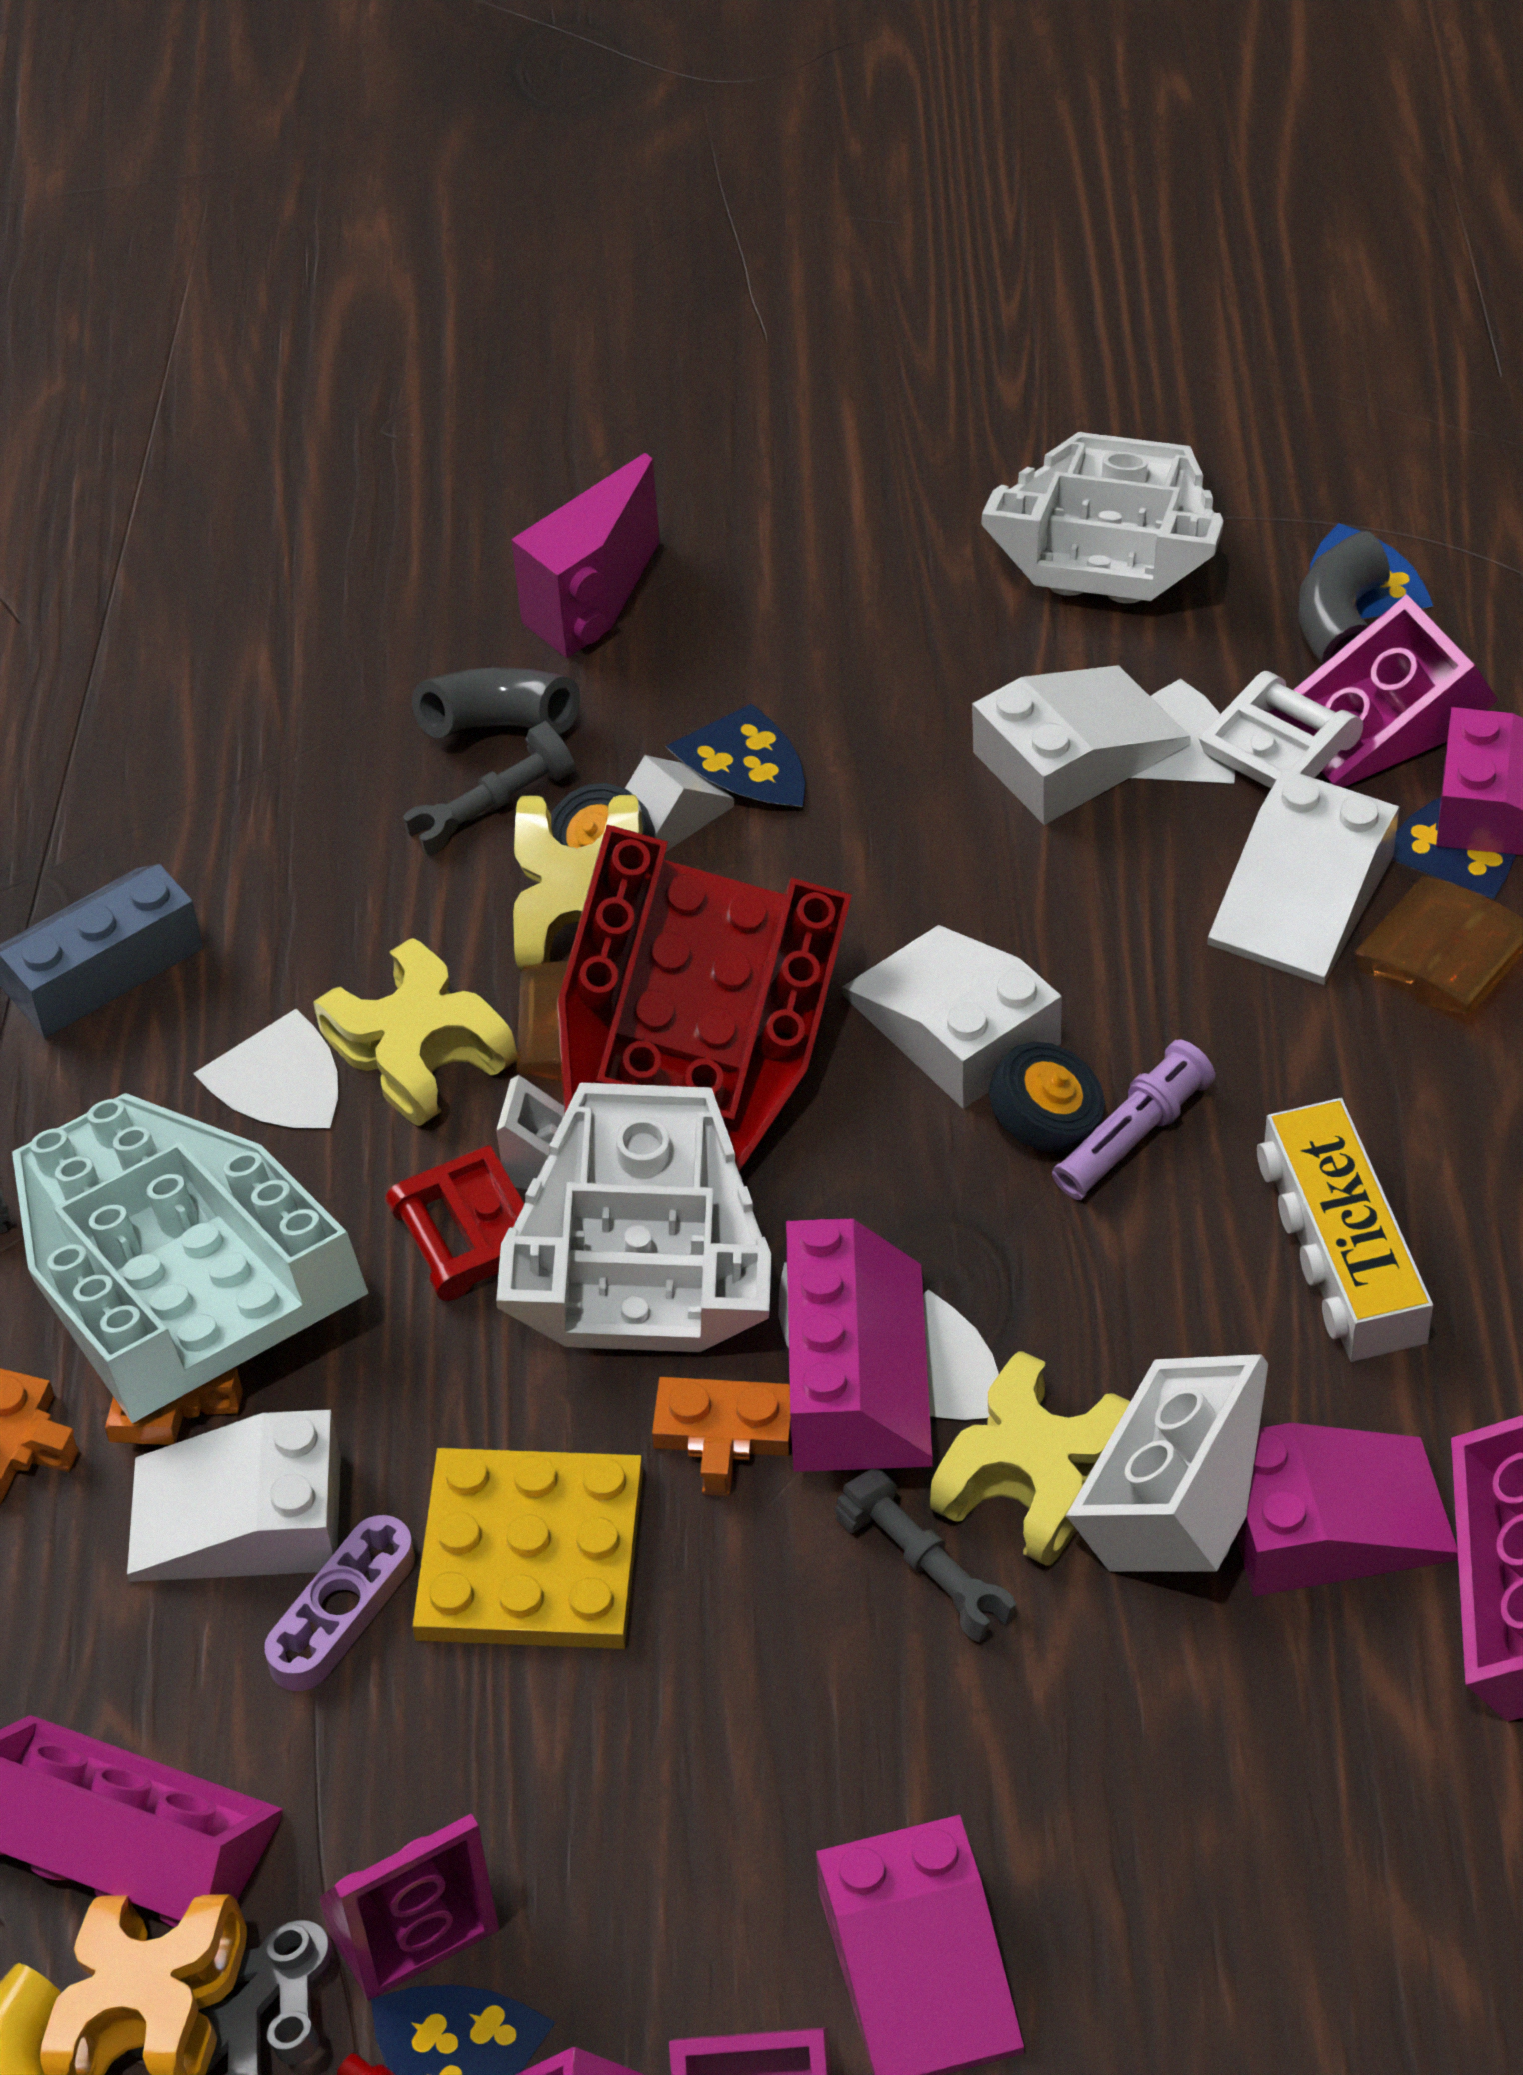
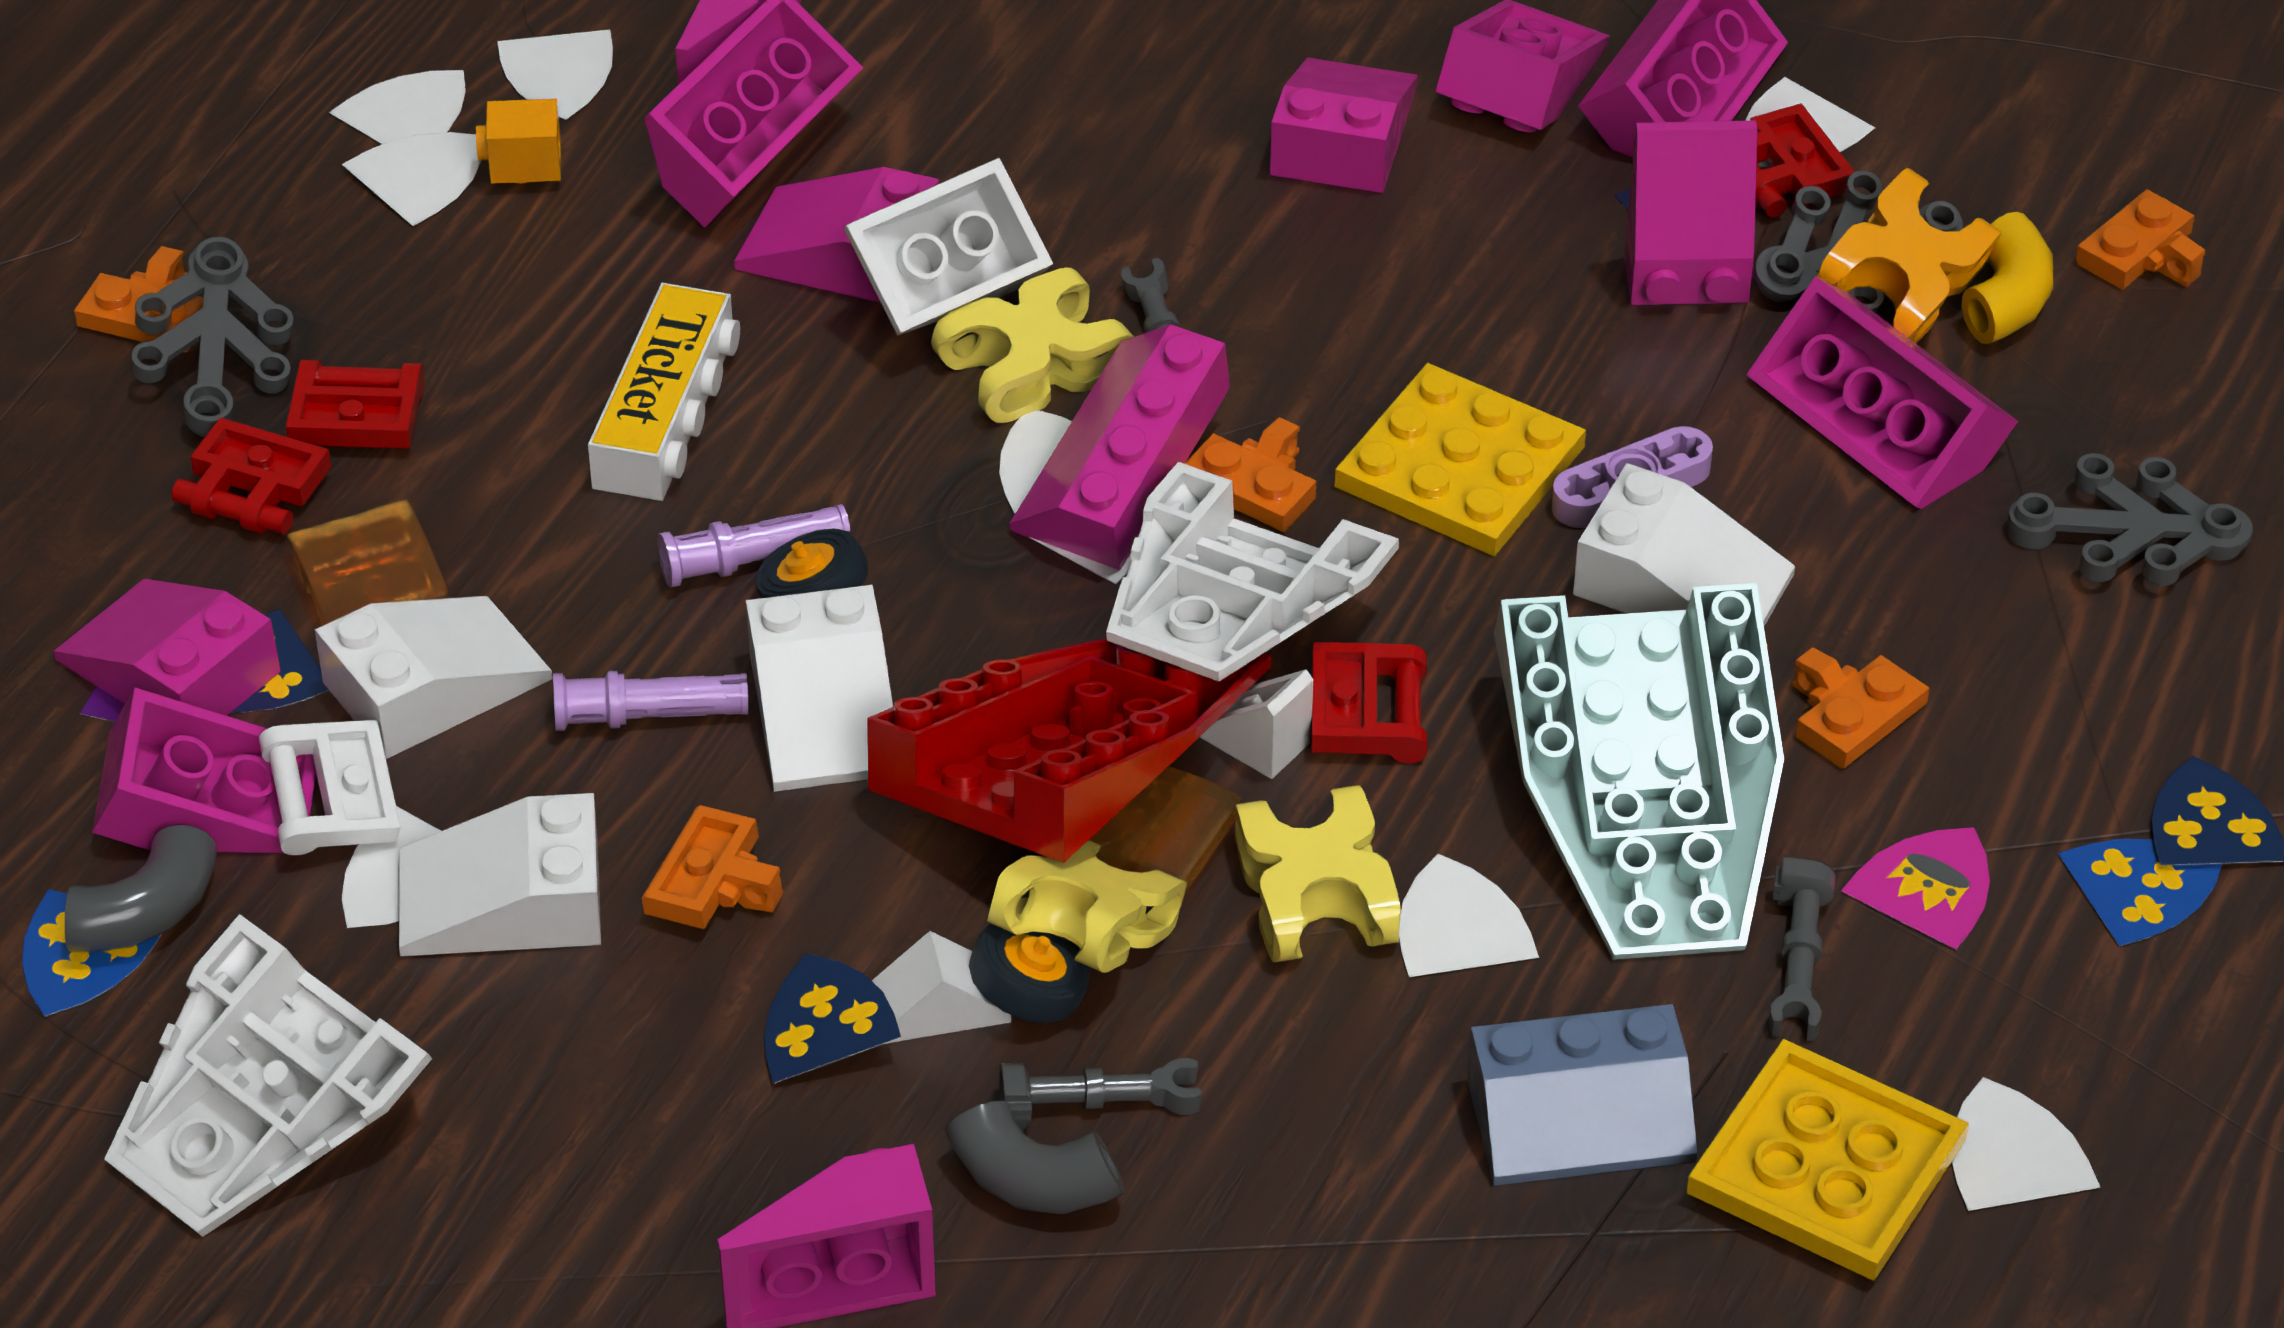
camera: 155 degrees left, 5 degrees down
none -> lavender pin [553,671,748,731]
none -> orange hinge [641,805,784,929]

